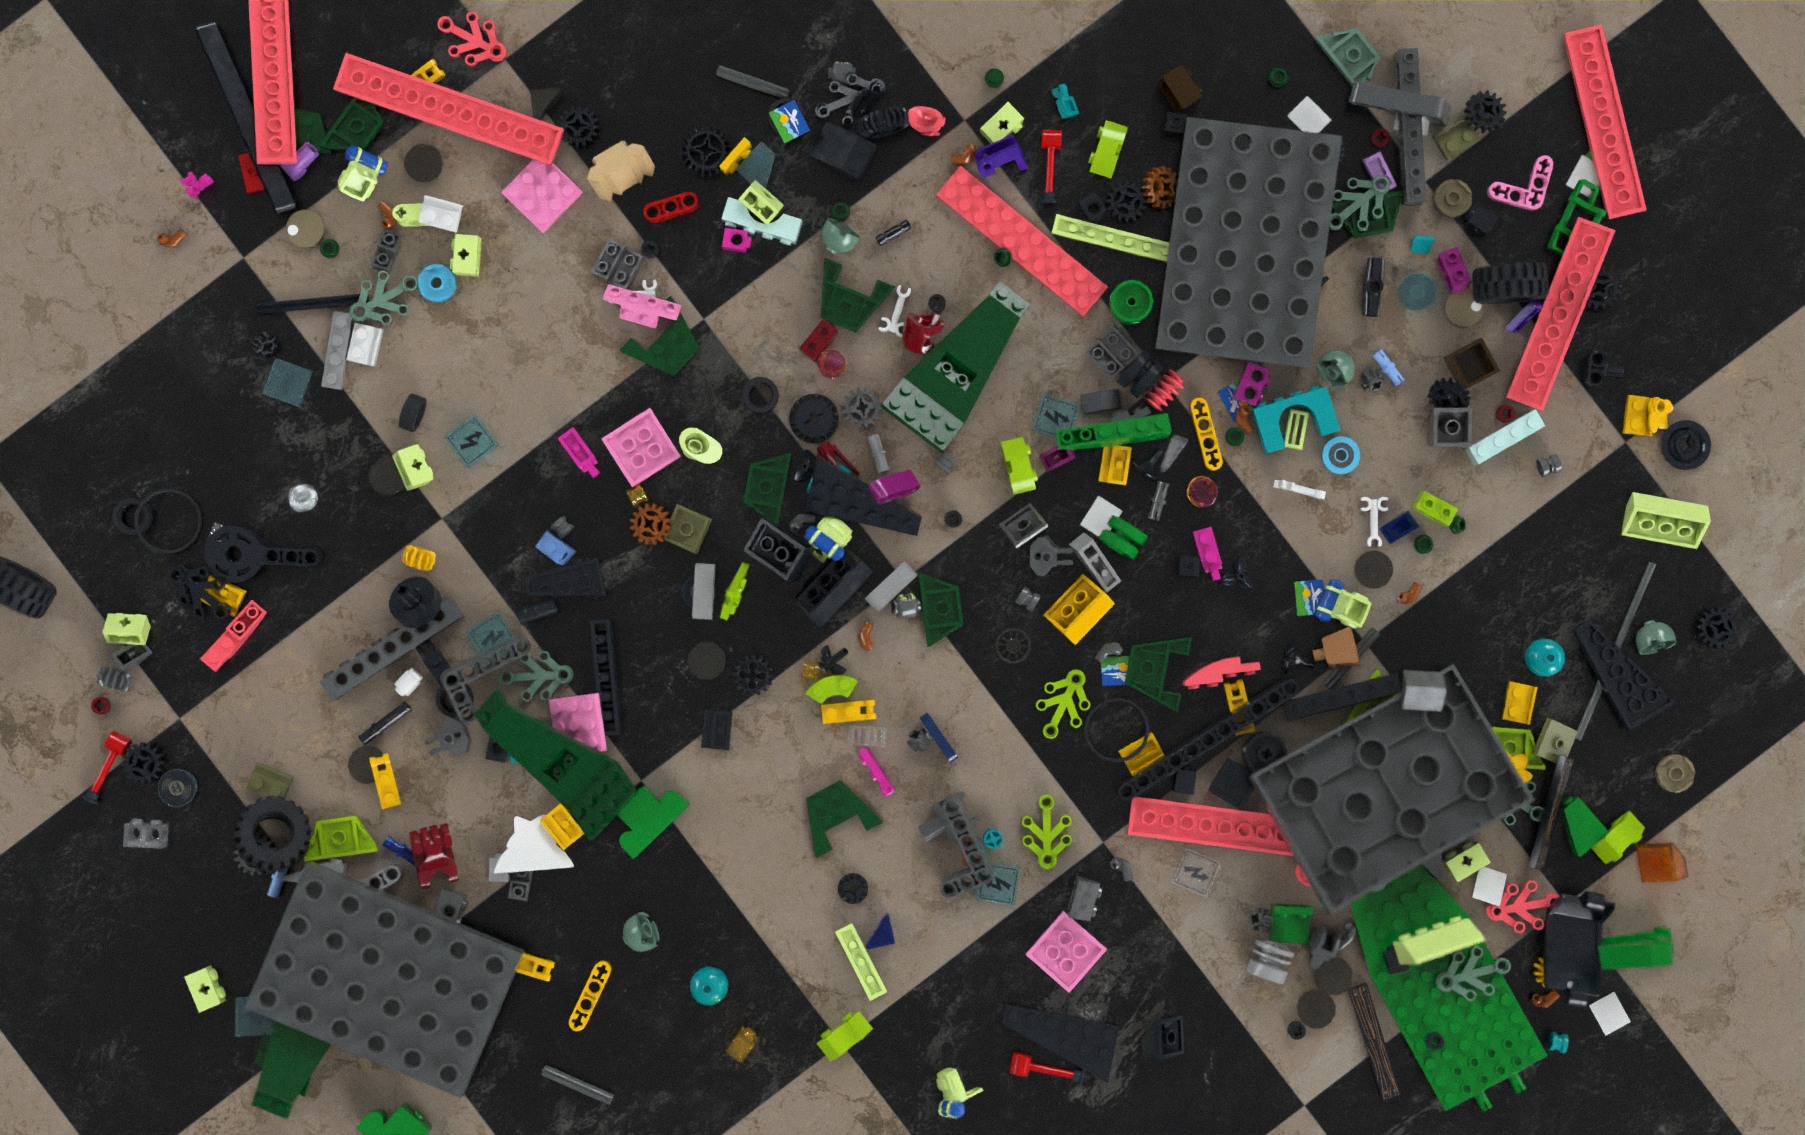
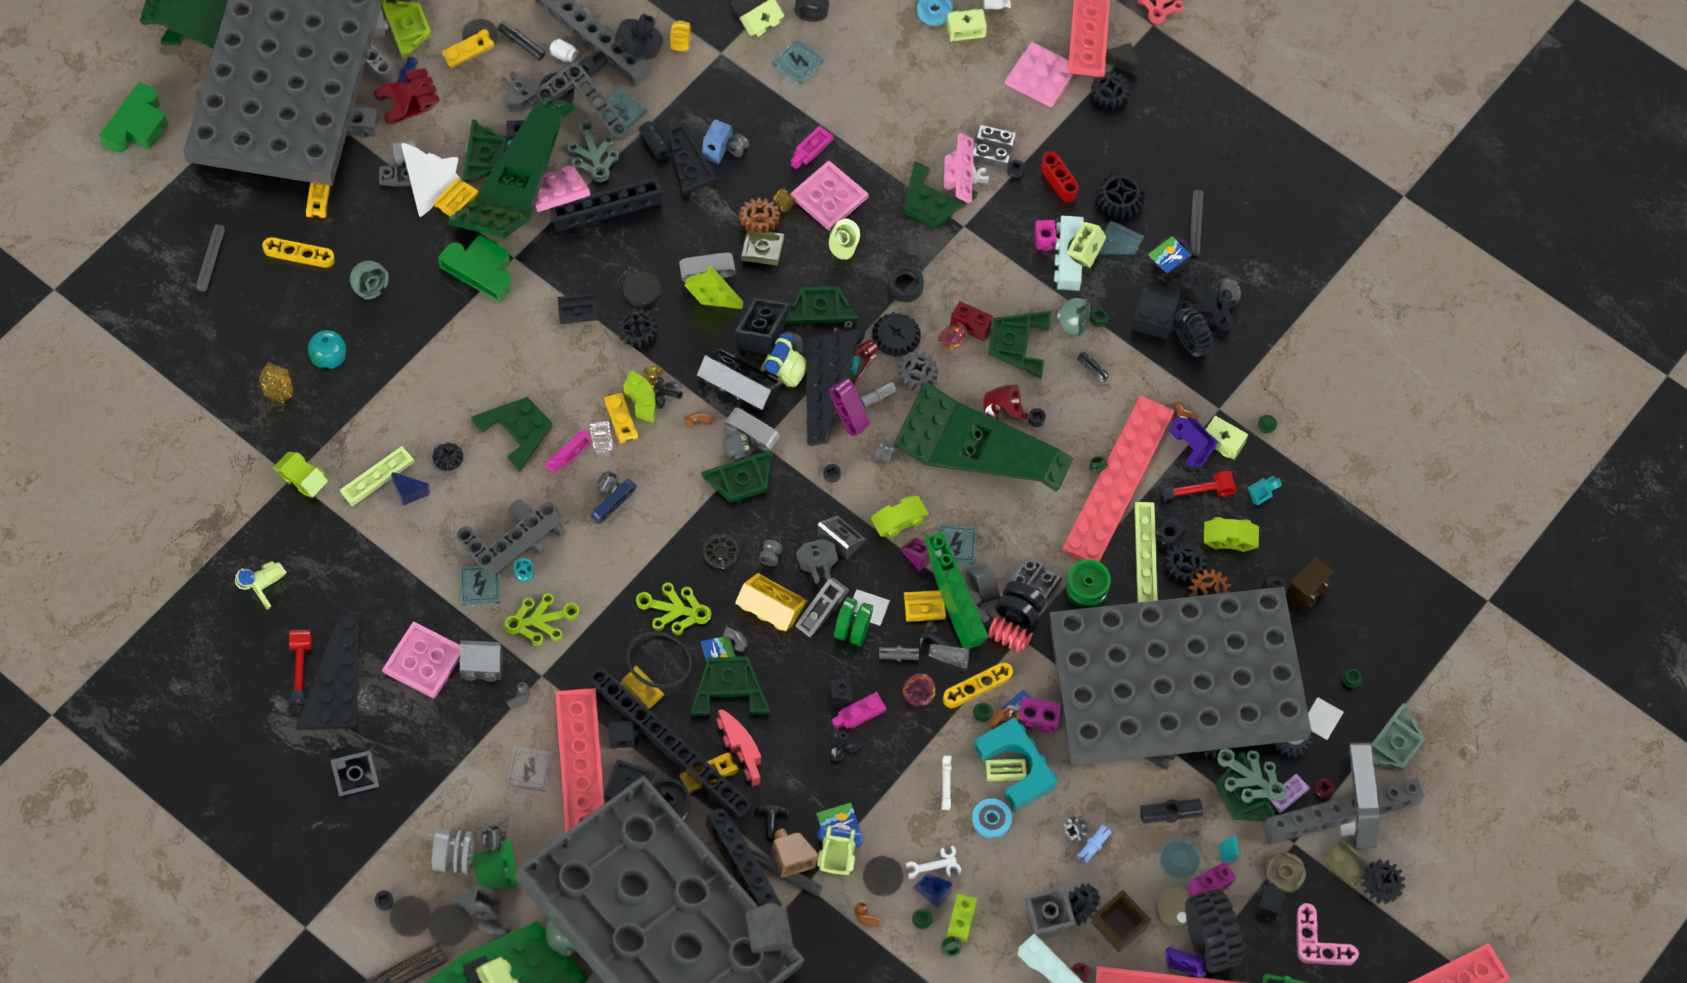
camera: 70 degrees right, 25 degrees down
tan slope [587,141,655,202] -> none
yellow plate [719,137,752,176] -> none
white bar [878,285,911,338] -> none
coral hat [908,106,946,136] -> none
sand green cylinder [1316,350,1355,389] -> none
none -> dark green wing [463,119,507,183]

